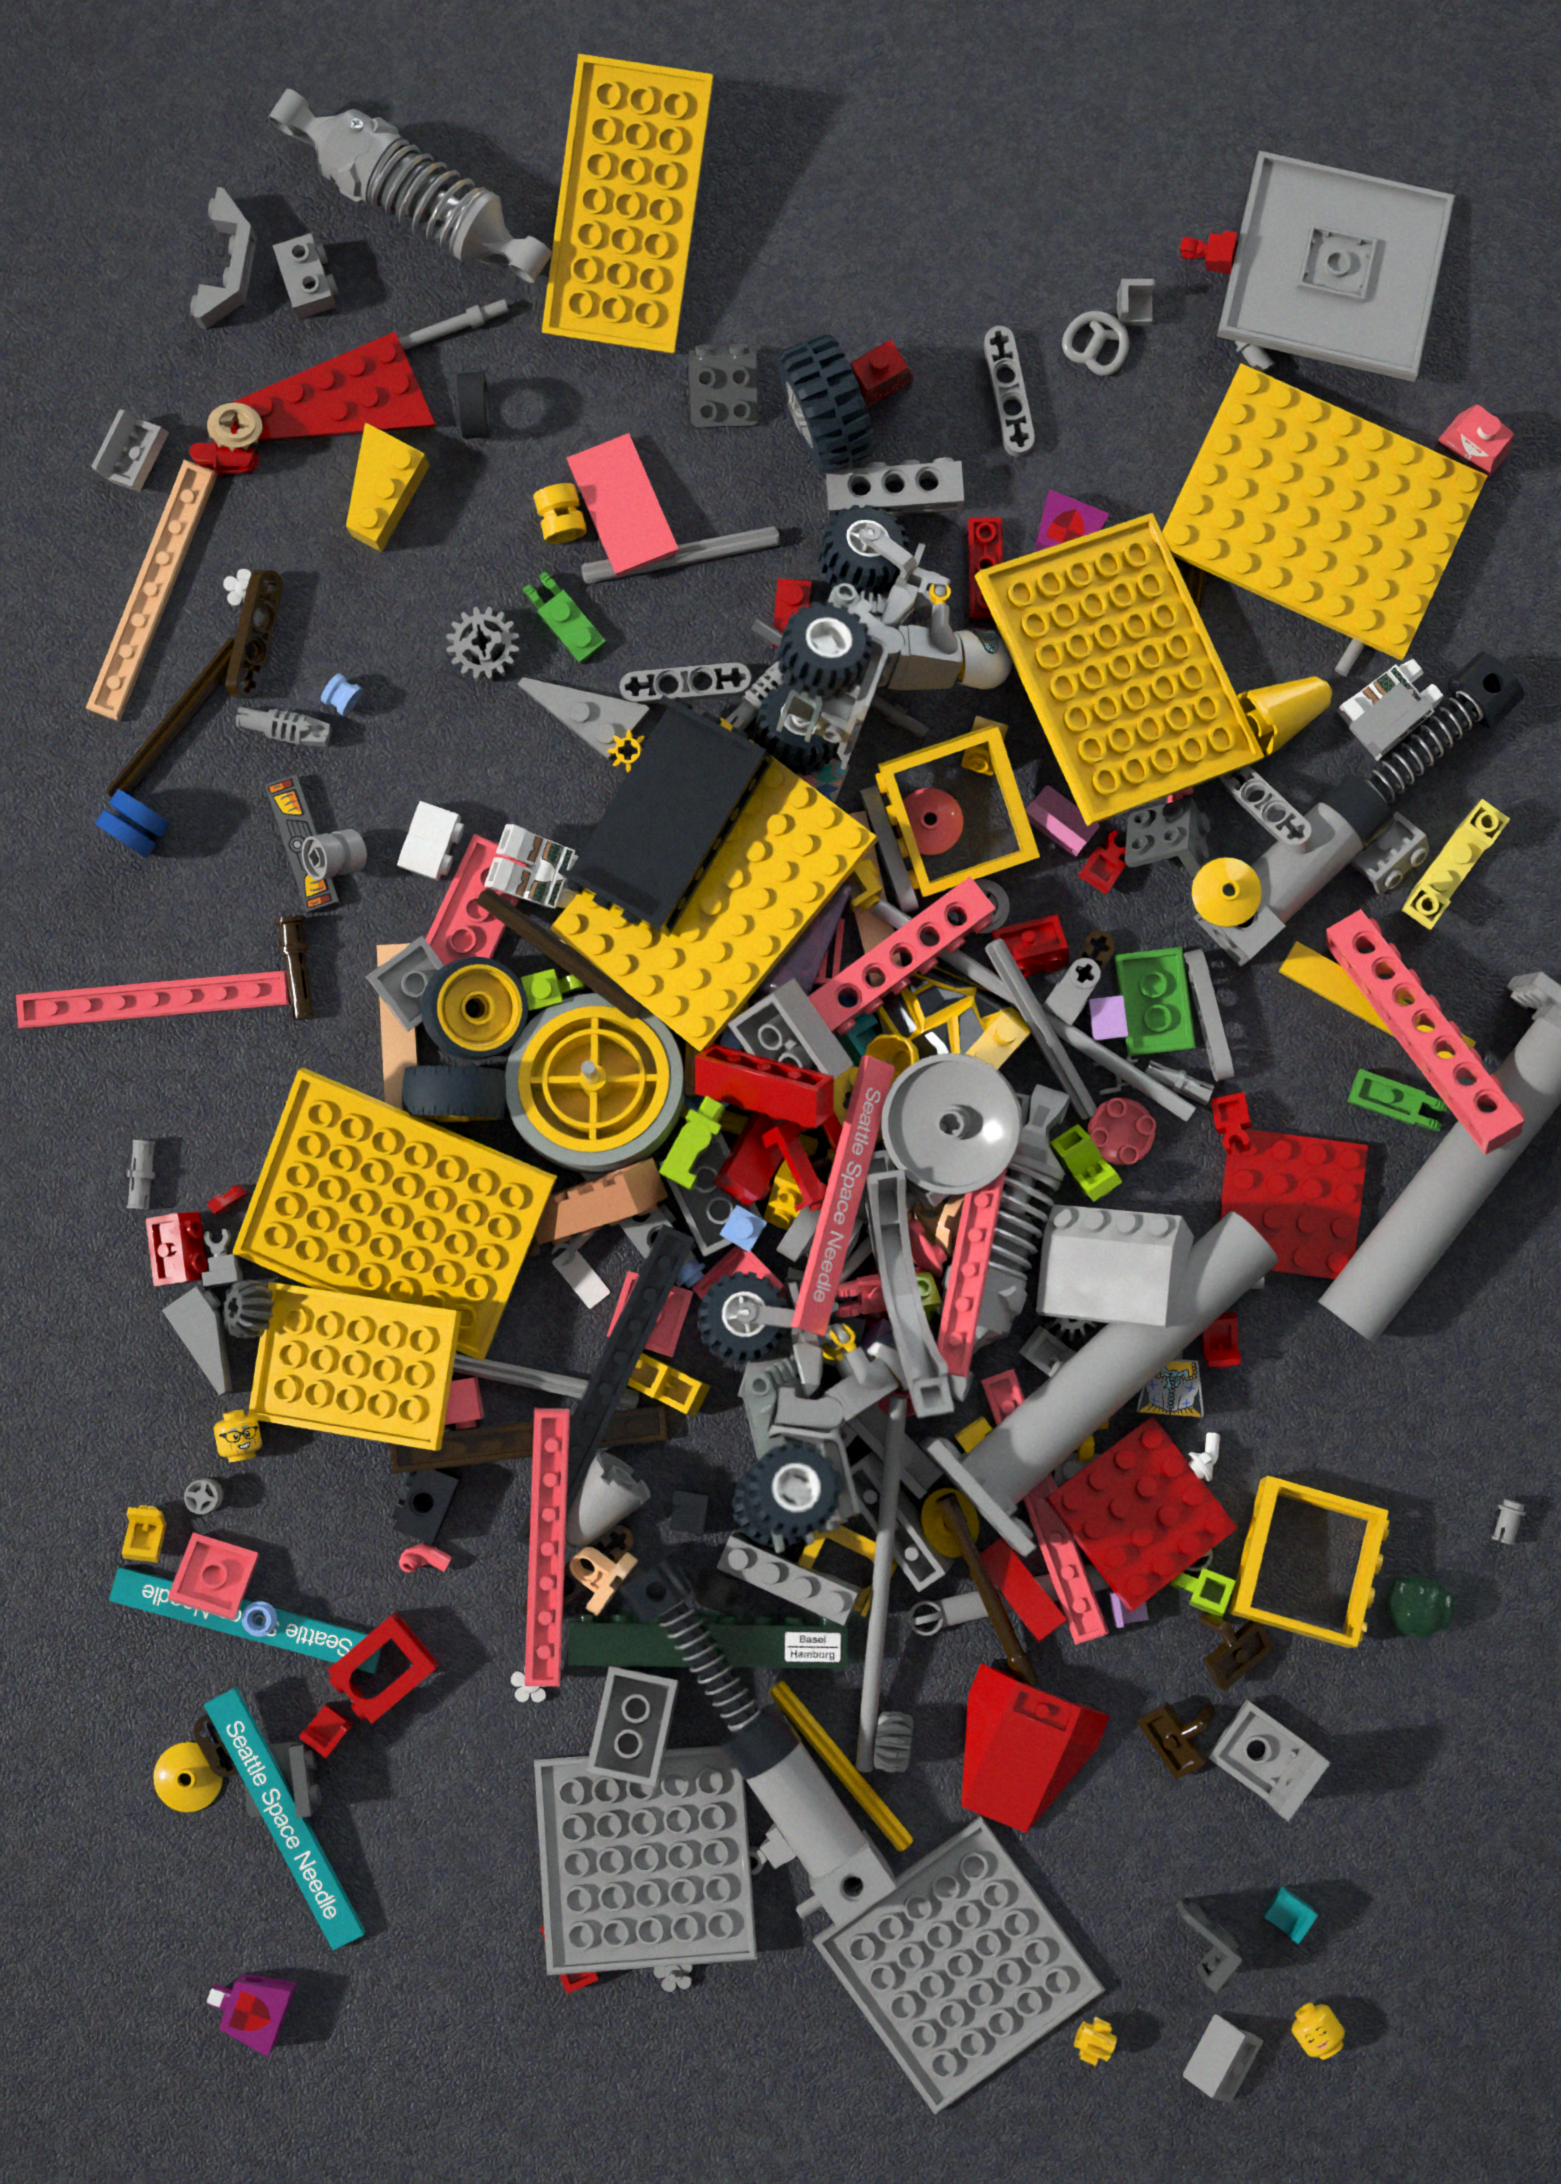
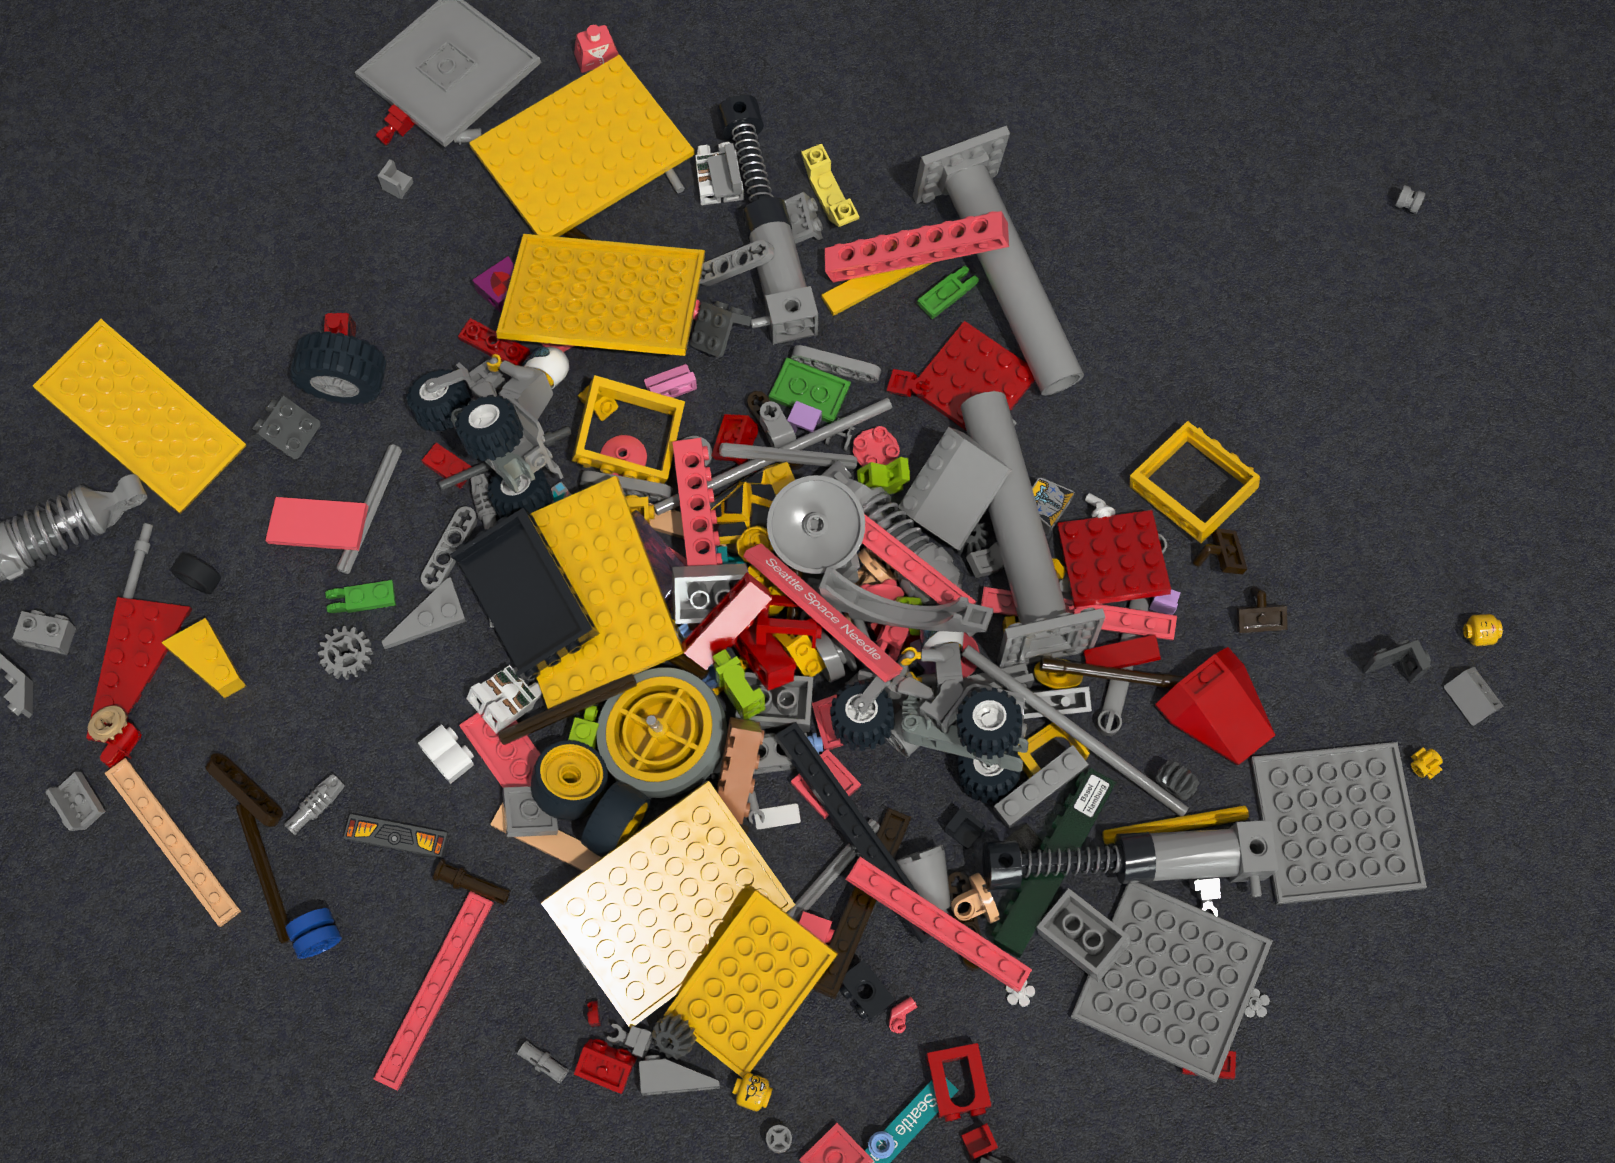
camera: 70 degrees left, 15 degrees down
white plant [224,569,251,606] -> none
light grey wheel [301,829,367,880] -> none
light blue wheel [321,673,363,716] -> none
yellow wheel [533,483,587,544] -> none
yellow gear [607,730,646,773] -> none
yellow slope [627,1352,710,1417] -> none
light blue plate [719,1205,767,1252] -> none
light grey brick [826,457,964,520] -> none
light grey beam [984,326,1035,457] -> none
light grey piece [1062,311,1130,376] -> none
red plate [1078,830,1126,894] -> none
light grey pin [1144,1060,1214,1106] -> none
lime brick [1170,1568,1236,1618] -> none
yellow dish [1192,858,1262,927] -> none
red bracket [1201,1312,1241,1369] -> none
light grey bracket [1207,1700,1330,1821] -> none
yellow cone [1237,676,1332,756] -> none
teal panel [1262,1886,1318,1944] -> none
clear green hair [1385,1577,1455,1639] -> none
light grey pin [1492,1499,1526,1545] -> none

